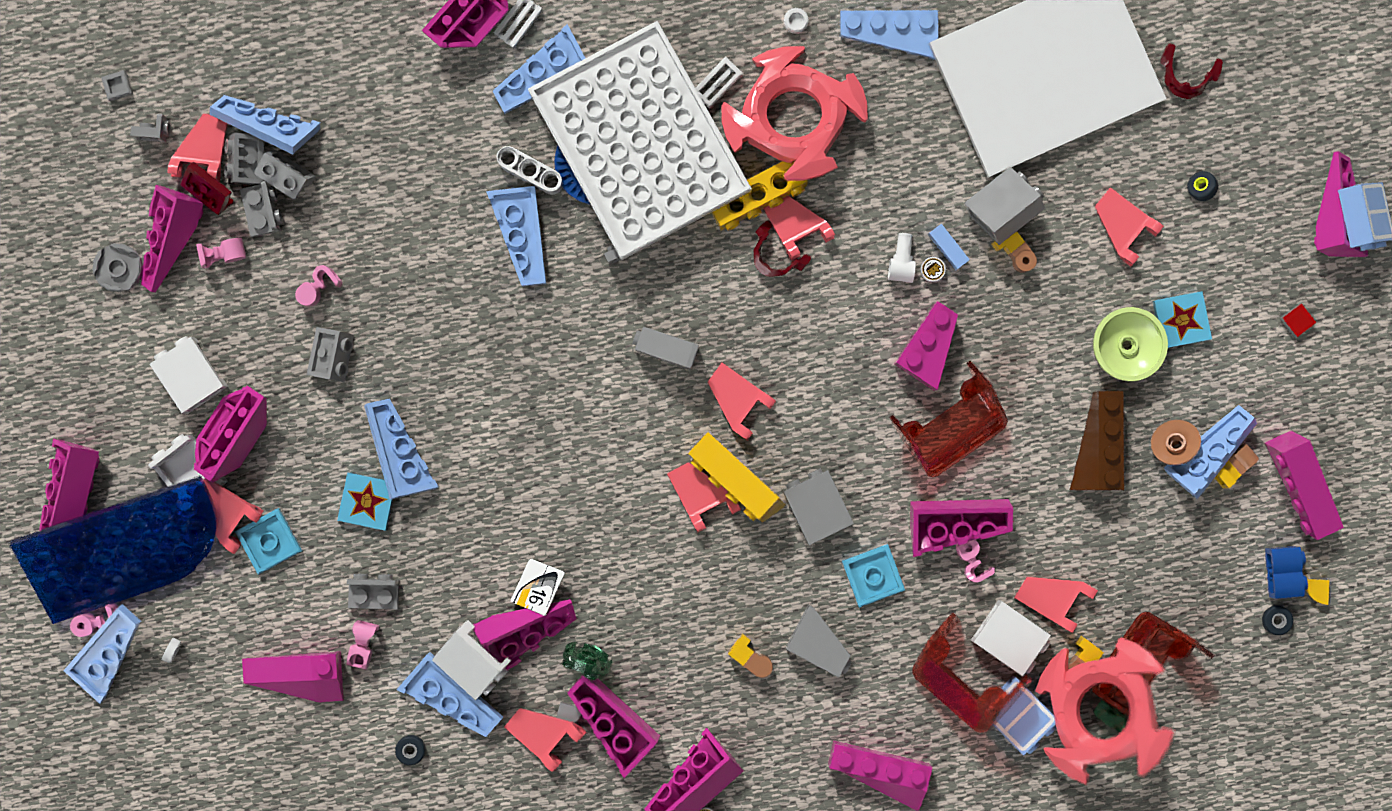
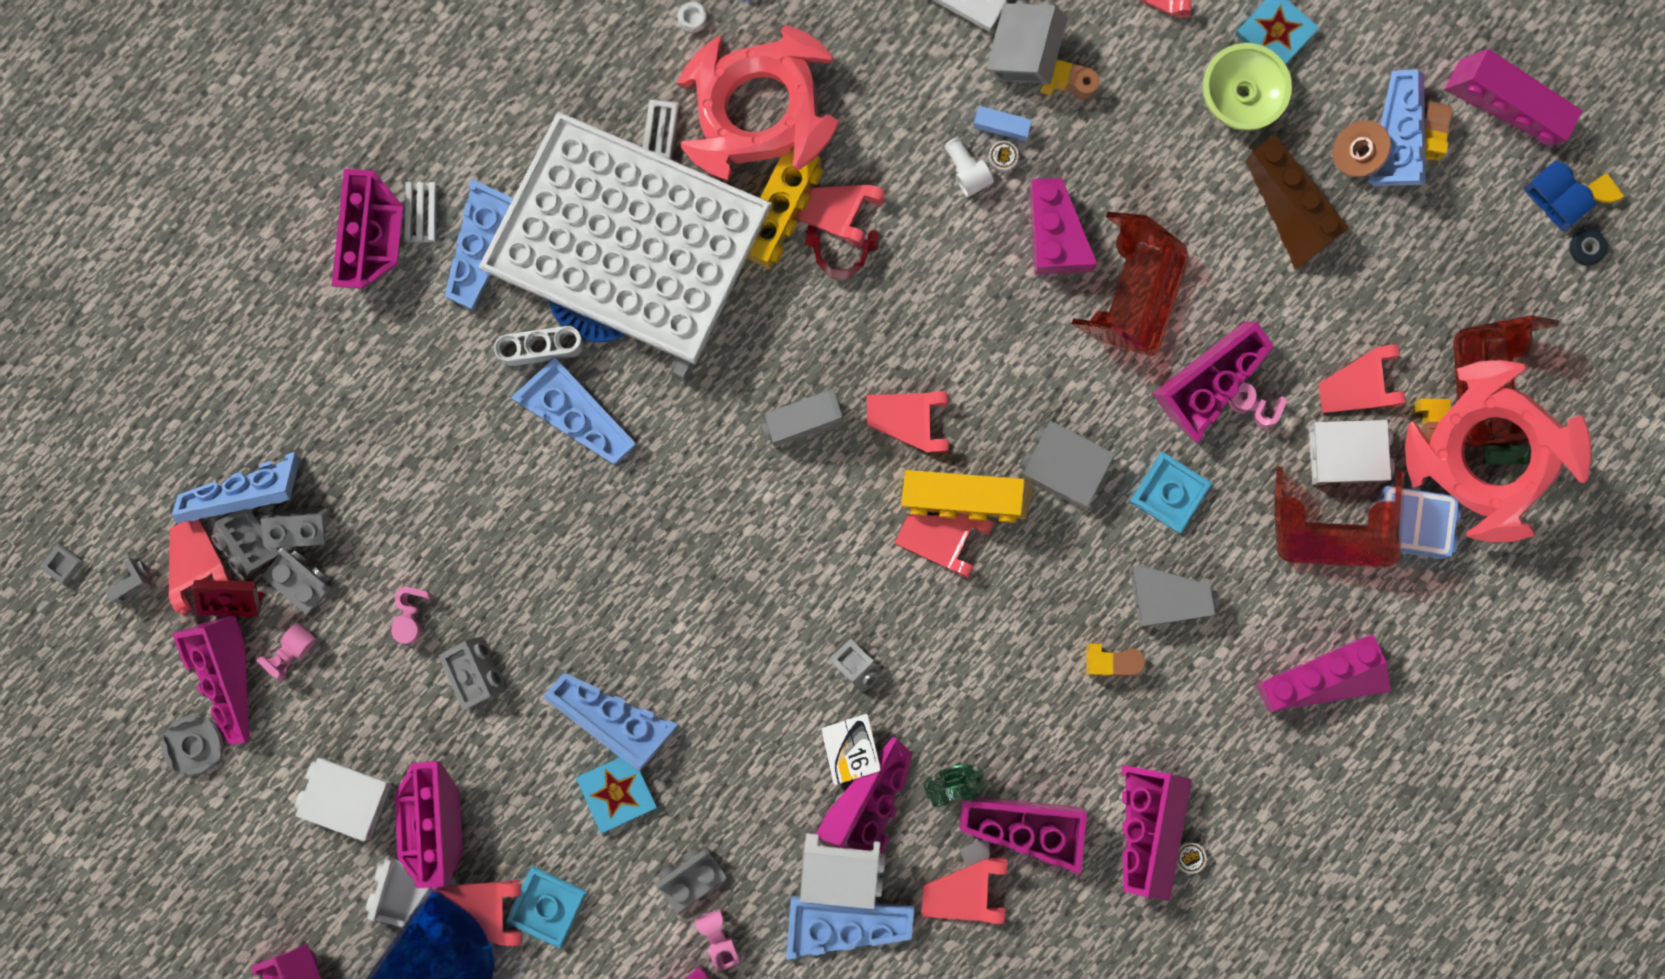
camera: 40 degrees left, 5 degrees down
none -> light grey bracket [829,638,882,692]

